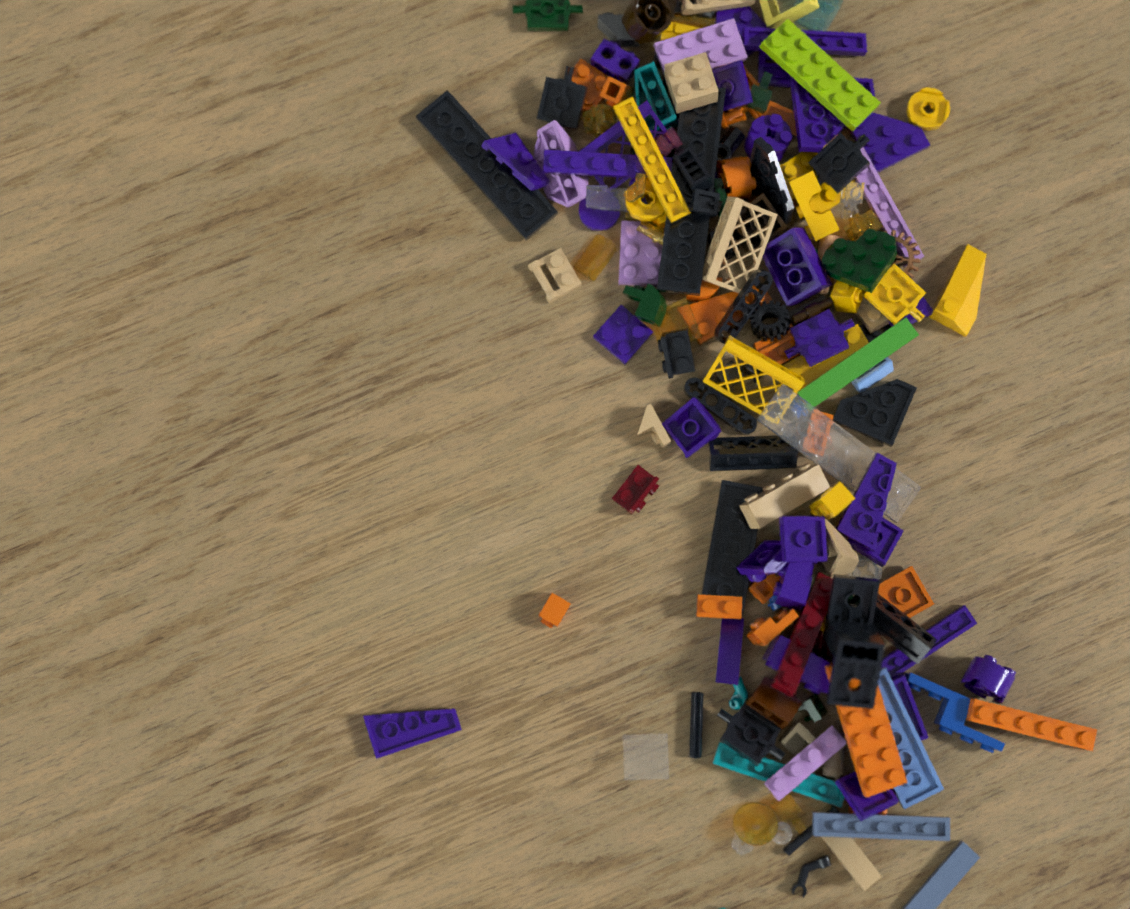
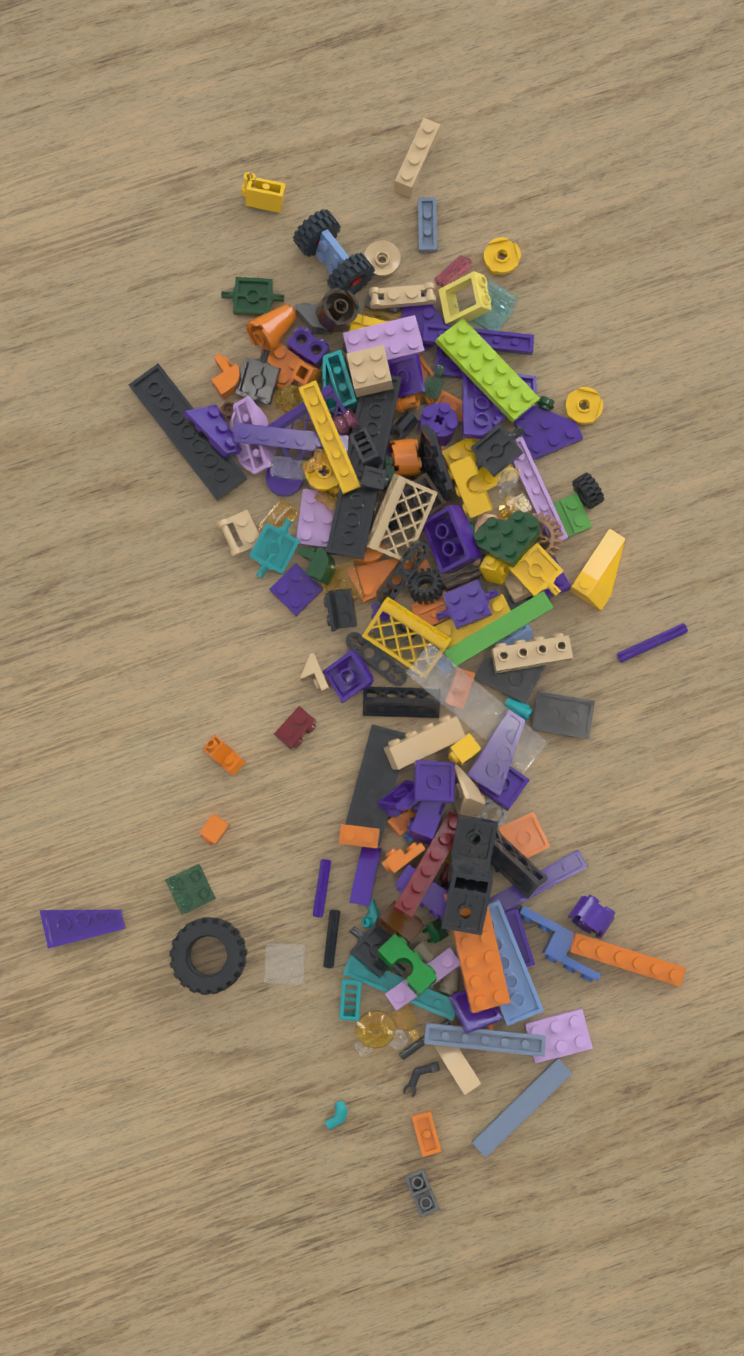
camera: 10 degrees right, 0 degrees up
none -> clear green hinge [165,864,216,915]
none -> black tyre [169,917,248,995]
none -> orange slope [203,735,246,777]
none -> orange brick [211,353,240,401]
none -> reddish brown plate [220,401,235,420]
none -> orange cone [246,305,297,354]
none -> teal plate [249,518,300,579]
none -> dark purple axle [313,859,331,917]
none -> teal slope [339,979,362,1021]
none -> plate [371,602,390,621]
none -> green arch [377,934,437,998]
none -> tan brick [491,633,573,674]
none -> teal cone [503,697,533,723]
none -> lavender plate [524,1008,593,1063]
none -> black plate [531,691,595,739]
none -> dark green plate [537,396,555,411]
none -> bright green plate [553,493,592,538]
none -> black tyre [572,472,604,509]
none -> dark purple axle [617,623,688,663]

